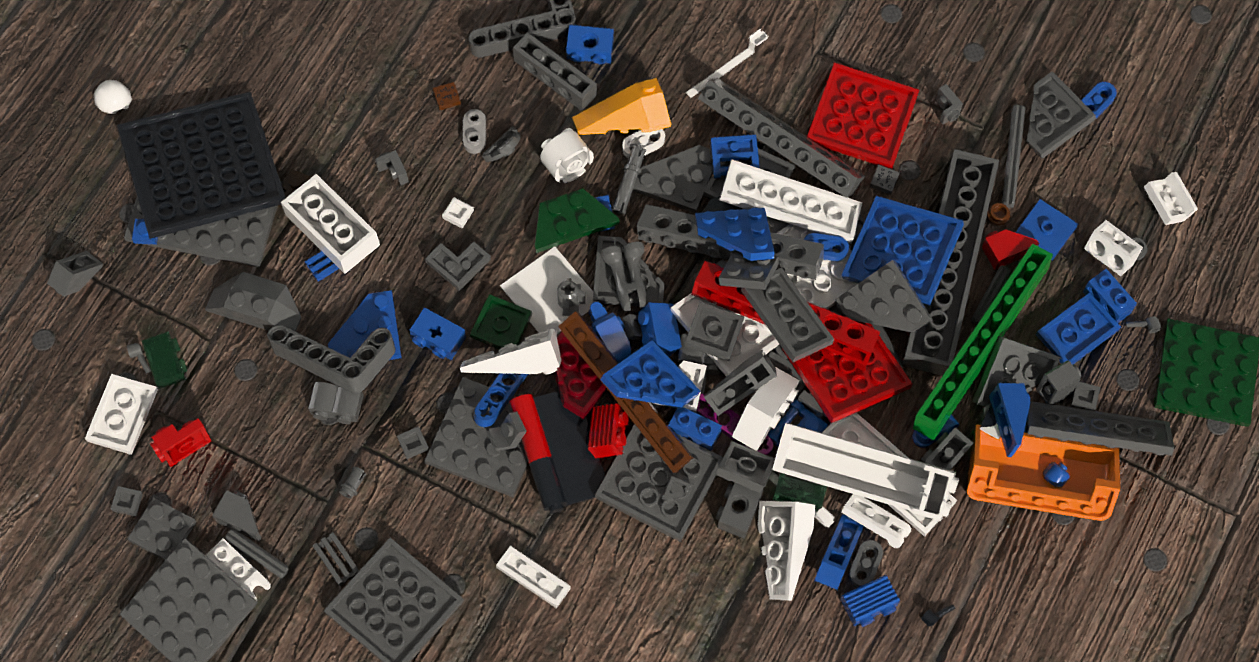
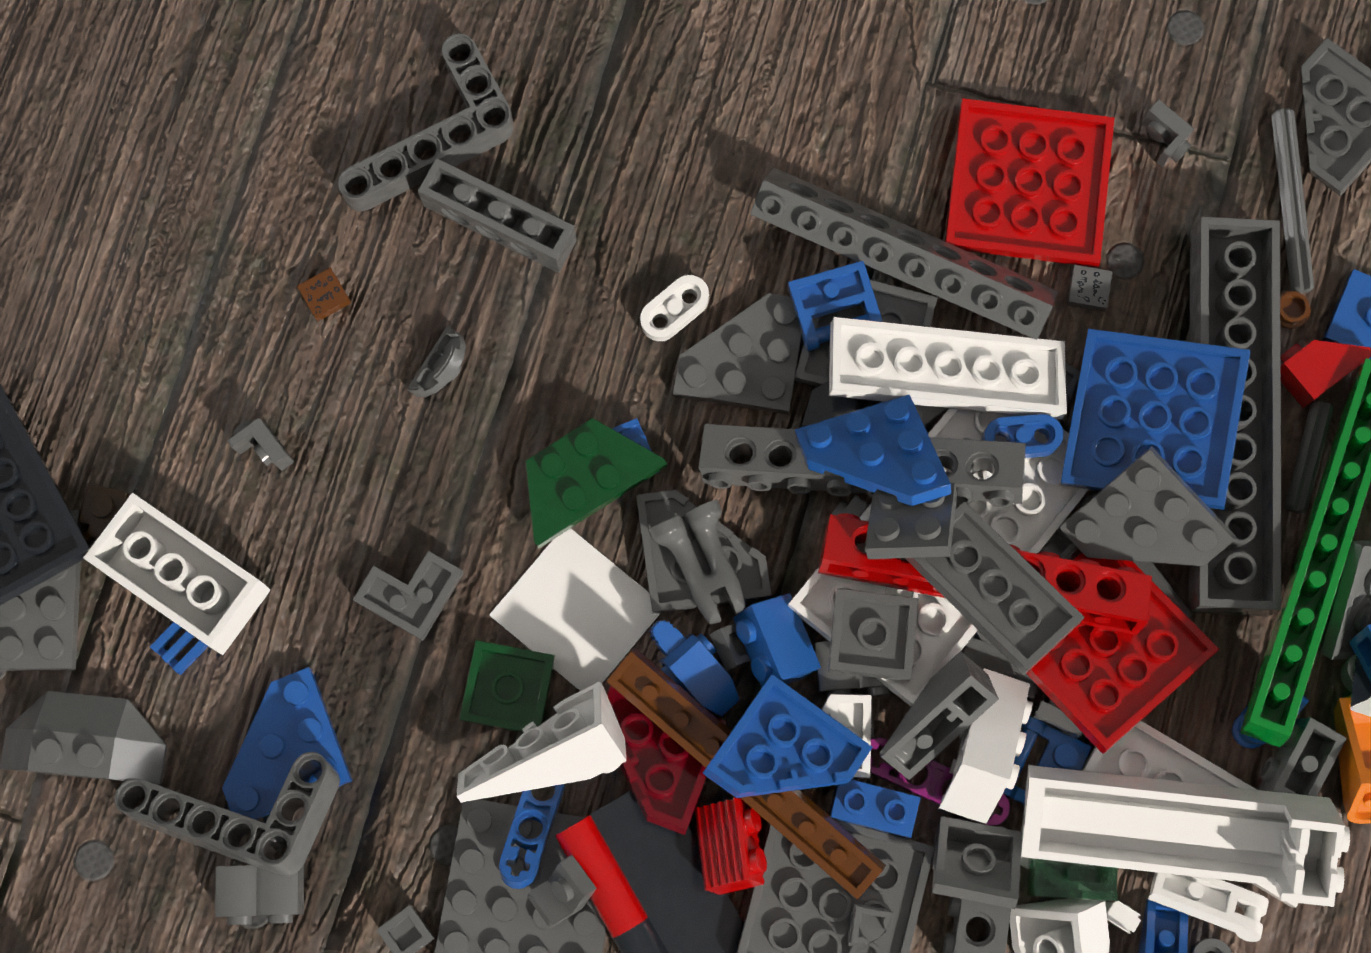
camera: 10 degrees left, 10 degrees up
blue brick [410,307,466,360] -> none
white tile [442,197,474,228] -> none
light grey plate [463,109,486,154] -> none
white brick [540,128,594,183] -> none
dark grey piece [557,278,586,316] -> none
blue brick [566,25,614,64] -> none
light orange wedge [572,78,671,135] -> none
dark grey pin [612,145,646,215] -> none
white piece [686,29,768,98] -> none

